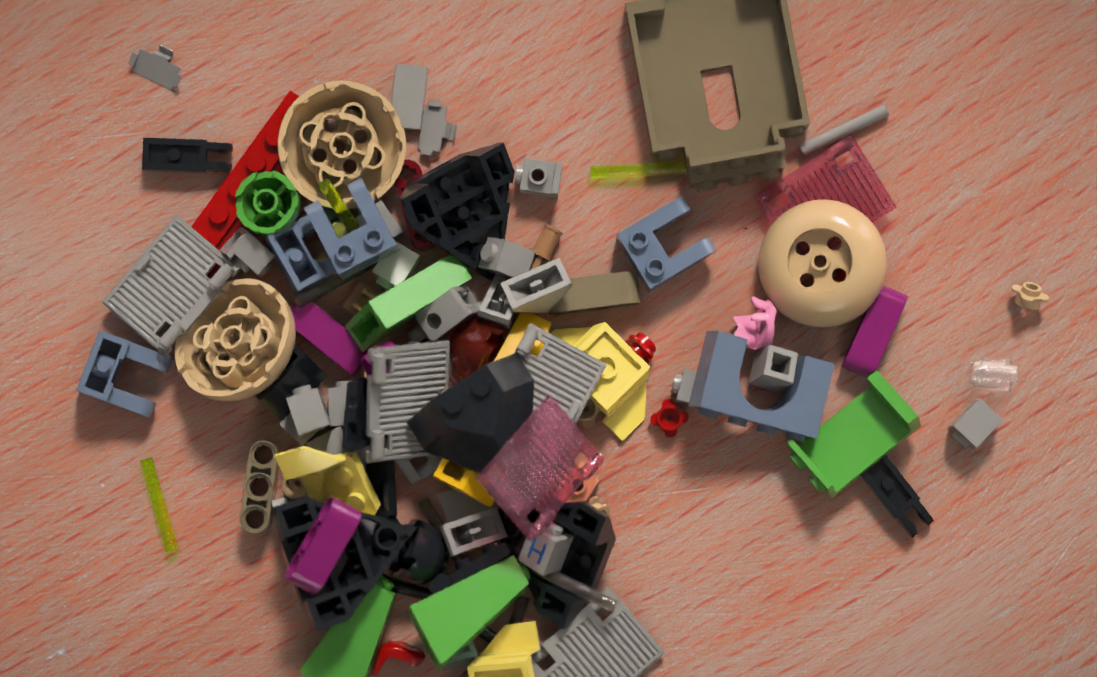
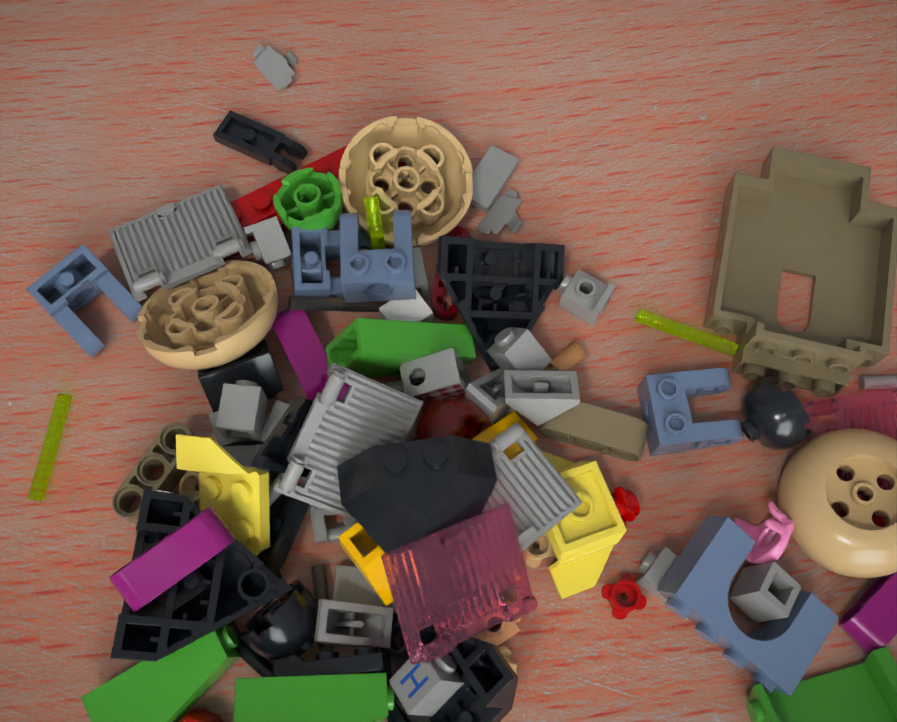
camera: 20 degrees right, 15 degrees down
none -> black cylinder [740,375,813,450]

